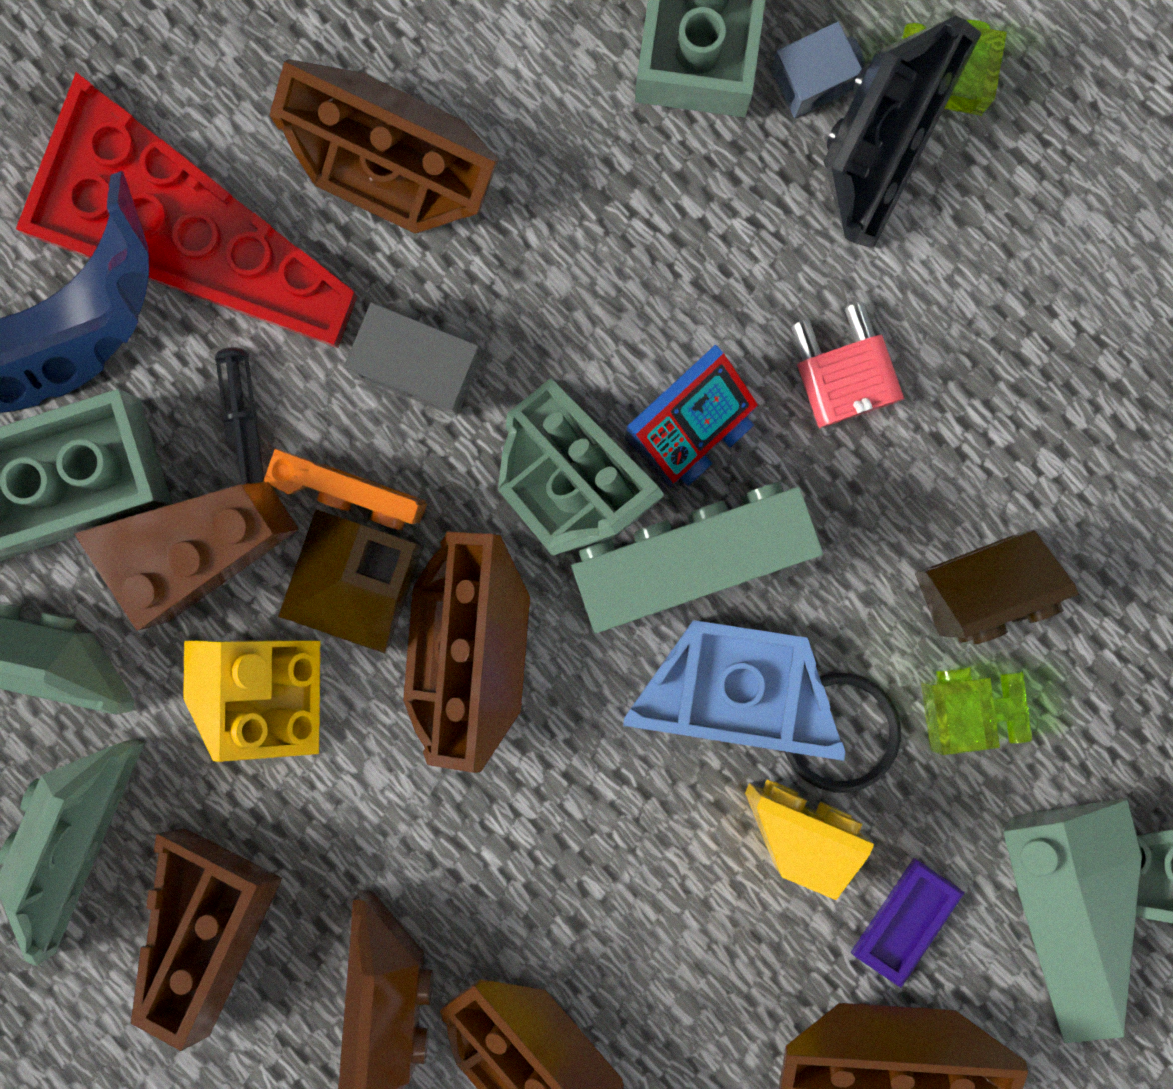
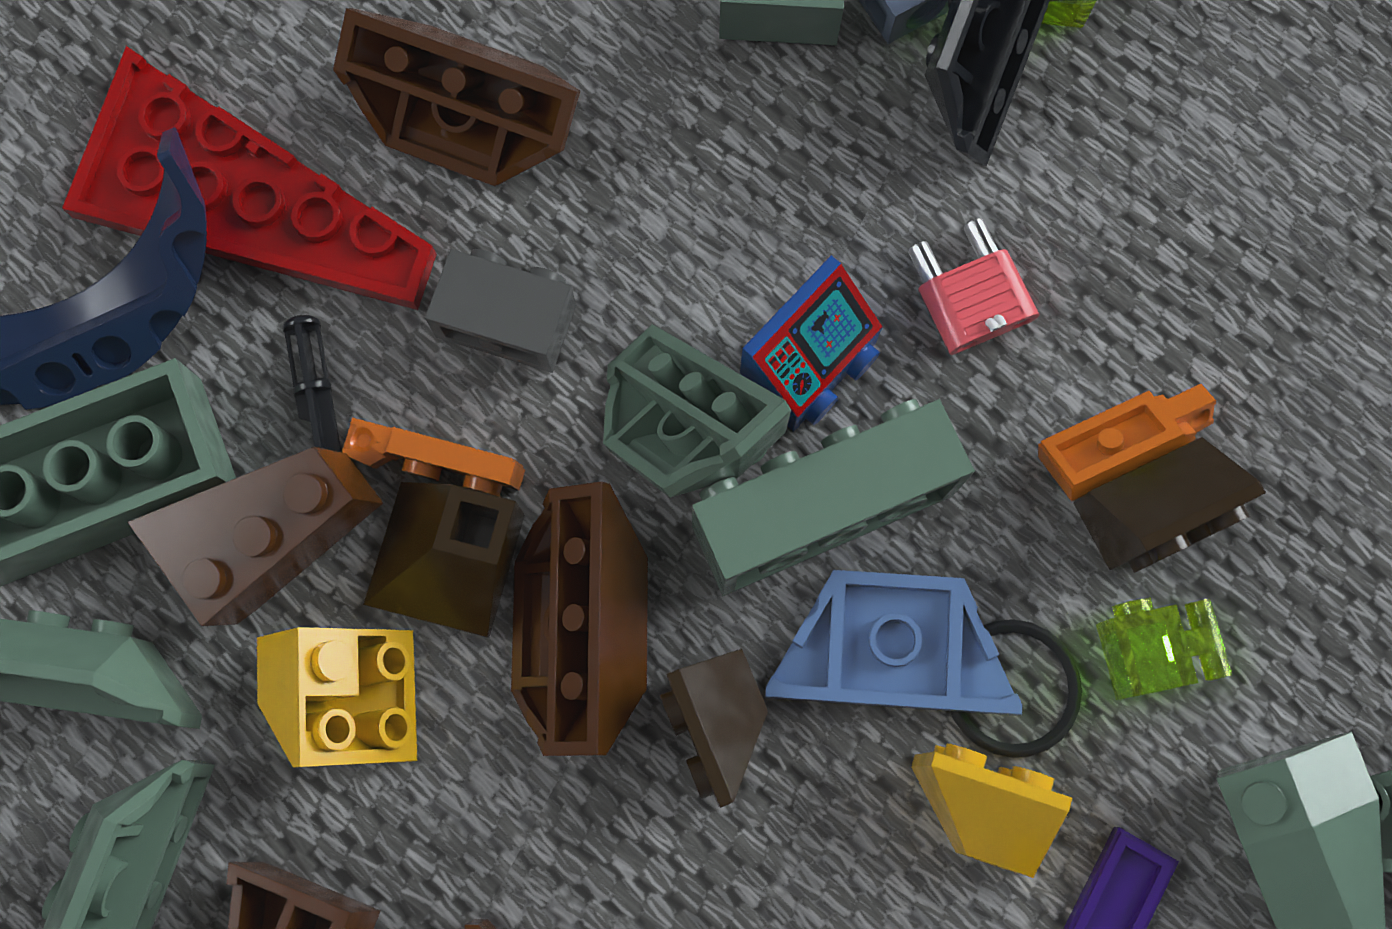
camera: 10 degrees left, 10 degrees down
none -> dark brown slope [660,649,768,808]
none -> orange hinge [1038,384,1216,502]

